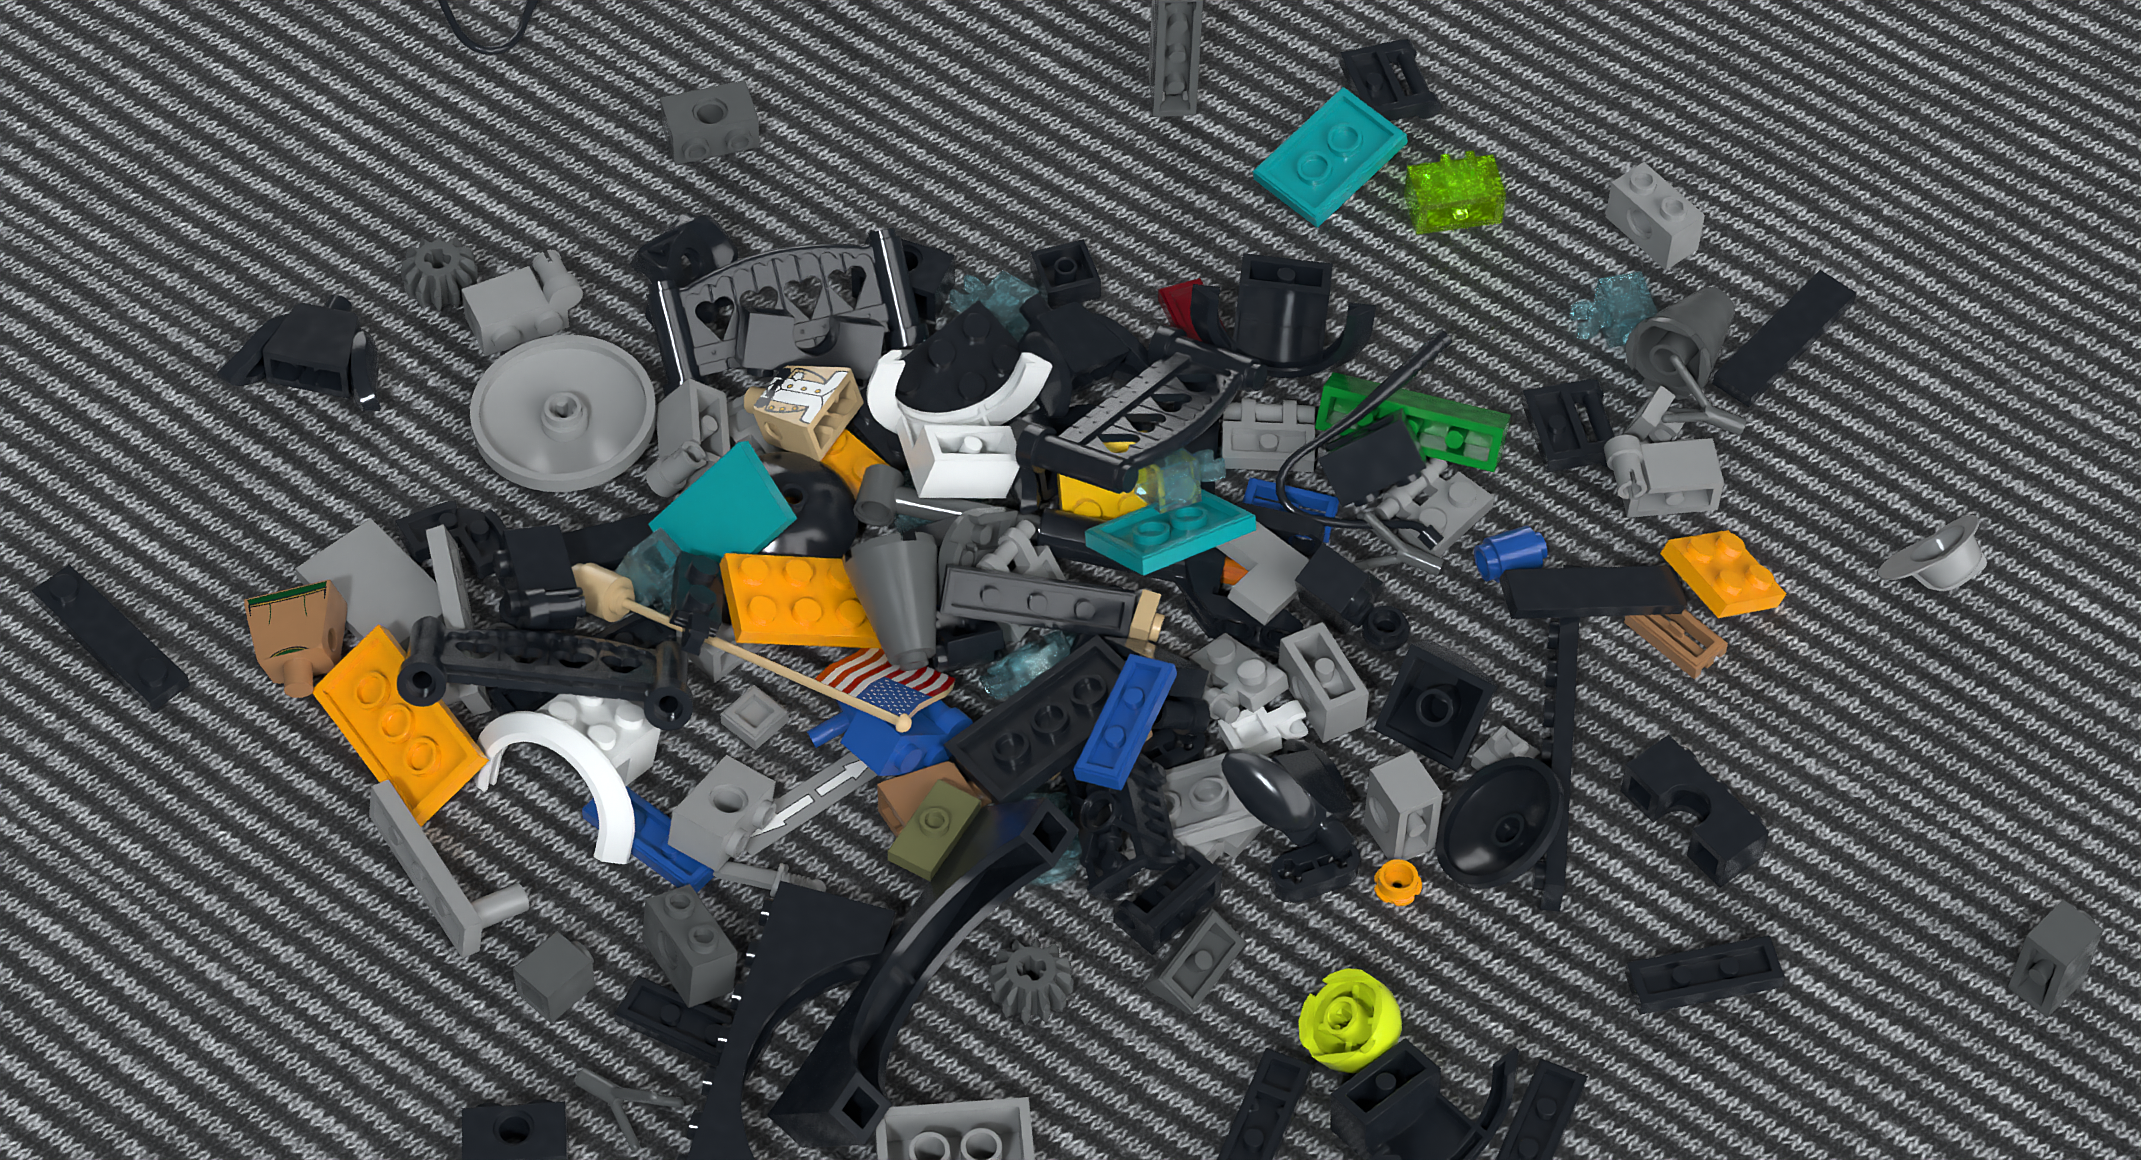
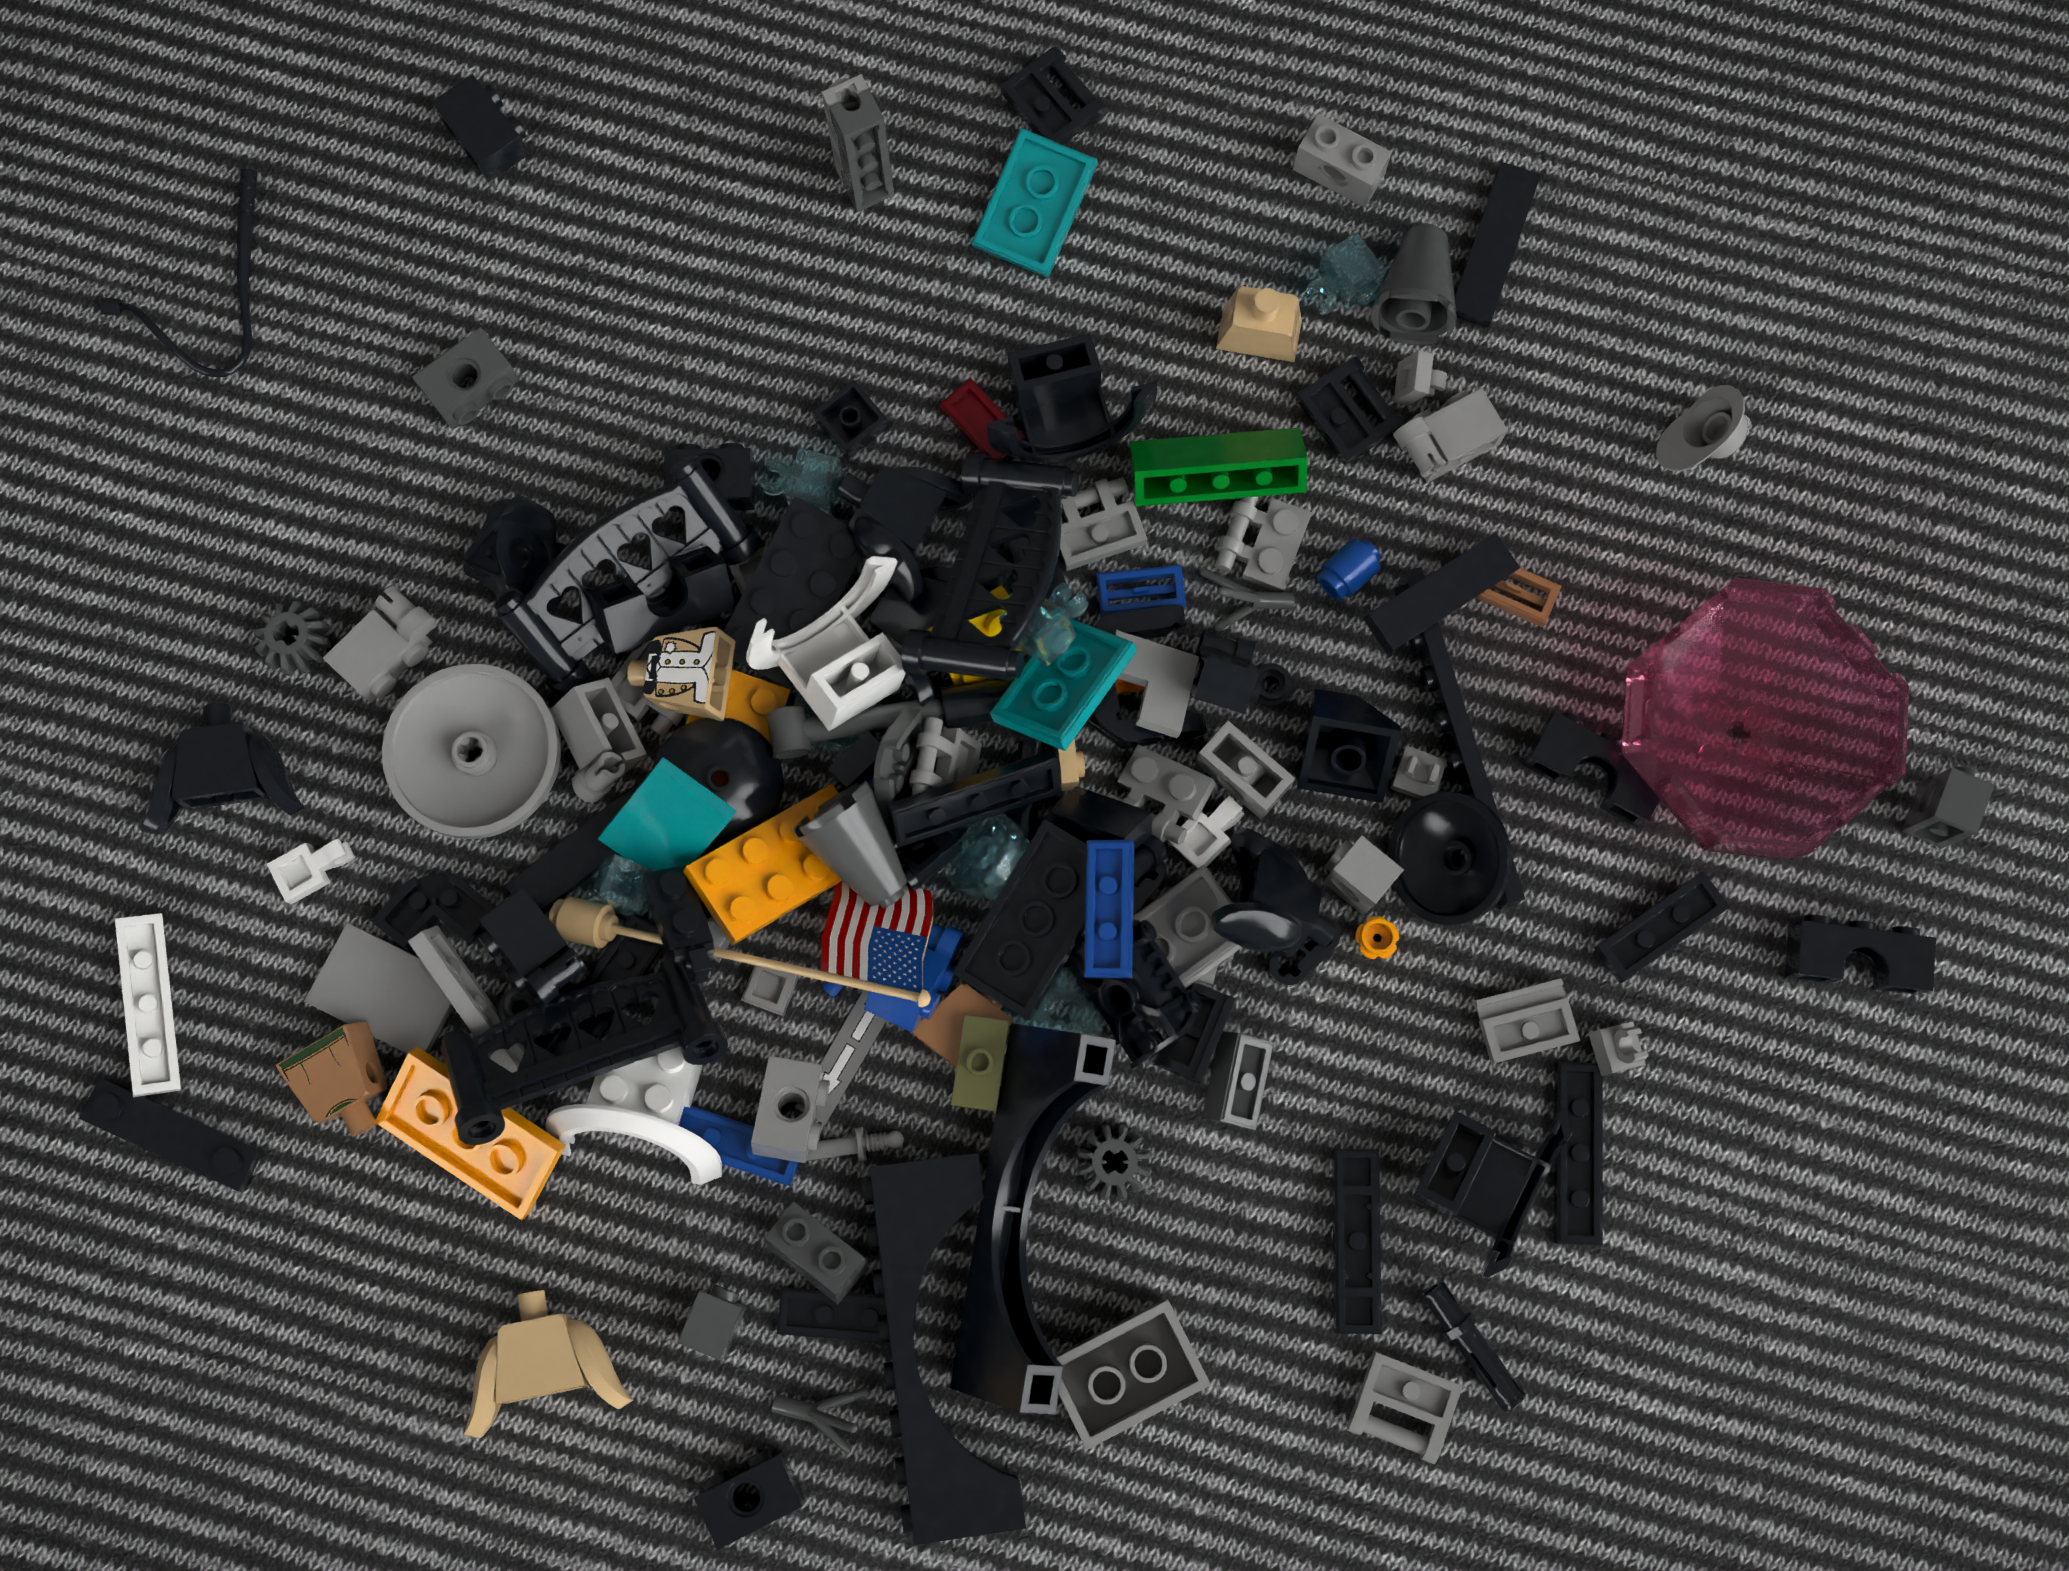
camera: 20 degrees left, 25 degrees up
light grey piece [369,780,529,958] -> none
black piece [1276,329,1452,551] -> none
neon yellow cylinder [1299,968,1402,1074] -> none
black brick [1318,408,1427,508] -> none
clear neon green brick [1404,150,1506,235] -> none
light orange plate [1660,530,1787,618] -> none
dark grey plant [1661,354,1746,435] -> none
none -> white plate [115,913,181,1097]
none -> white plate [267,839,355,904]
none -> tan torso [463,1290,633,1438]
none -> tan torso [1216,286,1302,362]
none -> light grey plate [1473,978,1580,1064]
none -> light grey tile [1589,1022,1648,1076]
none -> clear pink windscreen [1621,578,1909,861]
none -> black arch [1784,915,1936,995]

